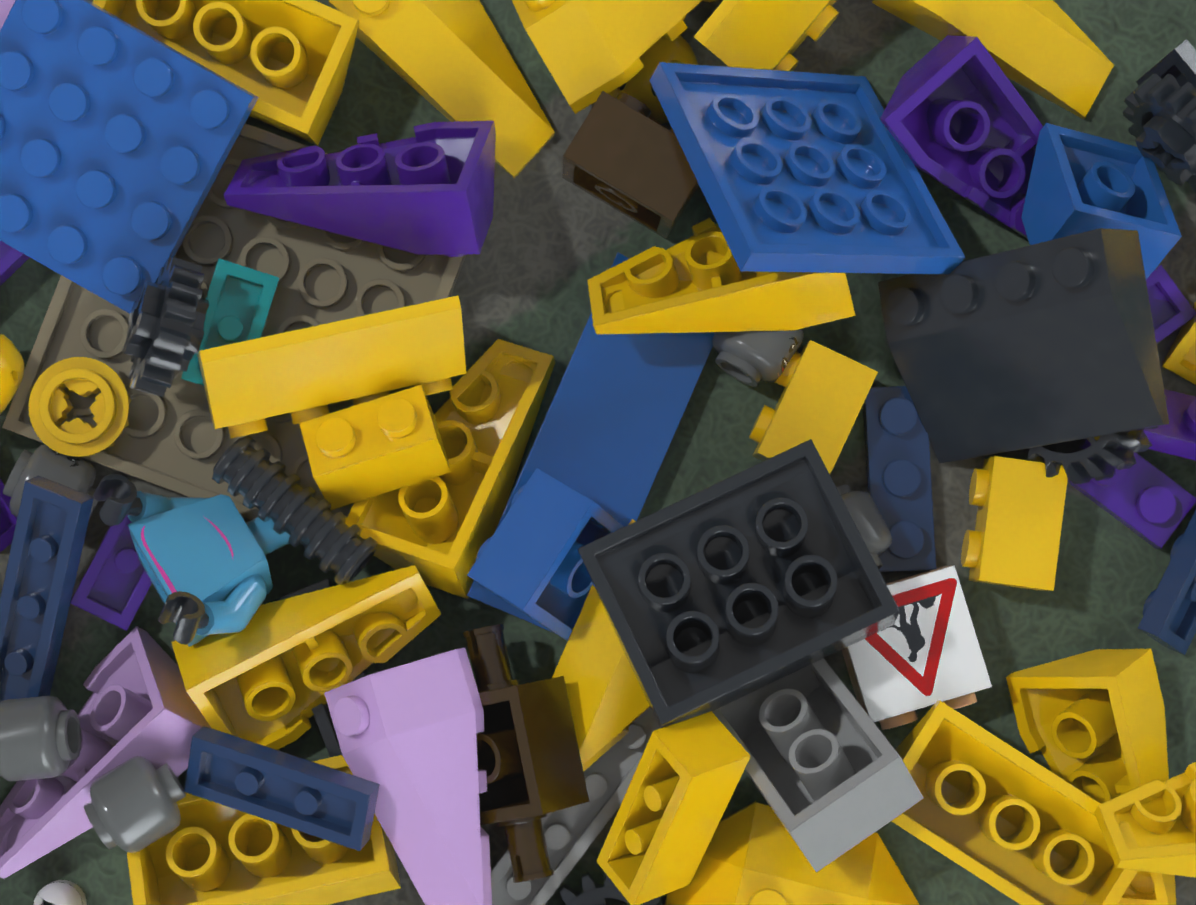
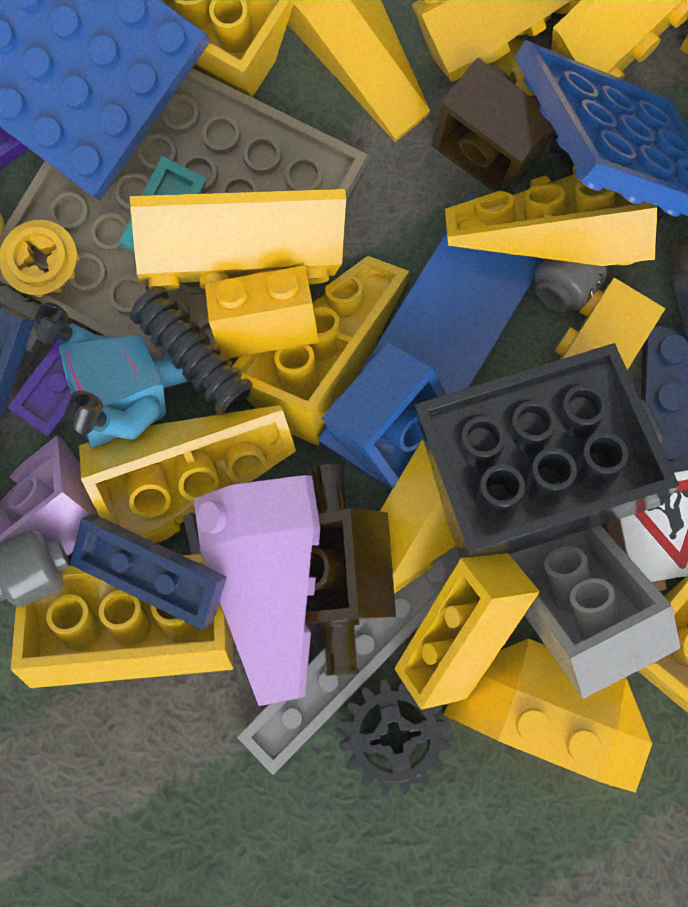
camera: 15 degrees right, 5 degrees down
black gear [123,257,209,397] -> none
dark purple wedge [224,121,496,257] -> none

